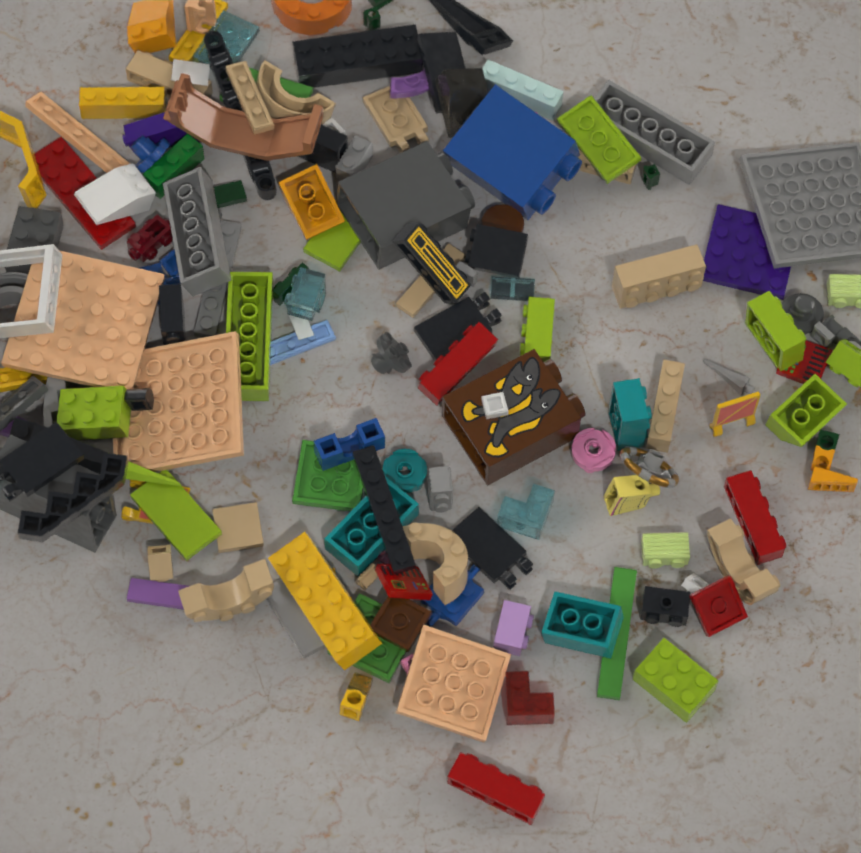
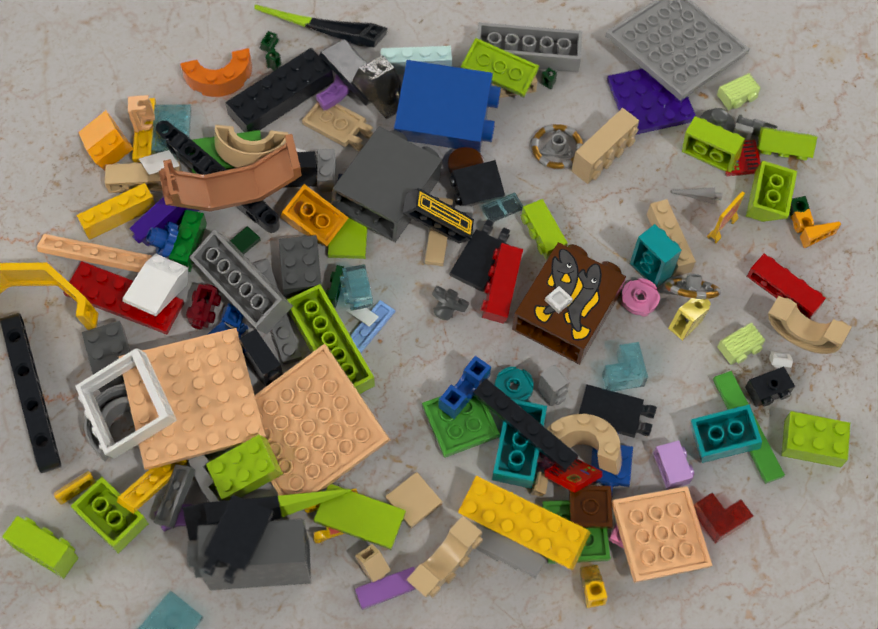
camera: 30 degrees left, 0 degrees up
black brick [17,453,128,542] -> none
black brick [124,388,154,411] -> none
tan tile [226,61,274,135] -> none
red brick [447,752,545,825] -> none
red tile [689,575,748,637] -> none
none -> dark grey brick [279,235,322,299]
none -> light grey piece [531,124,583,169]

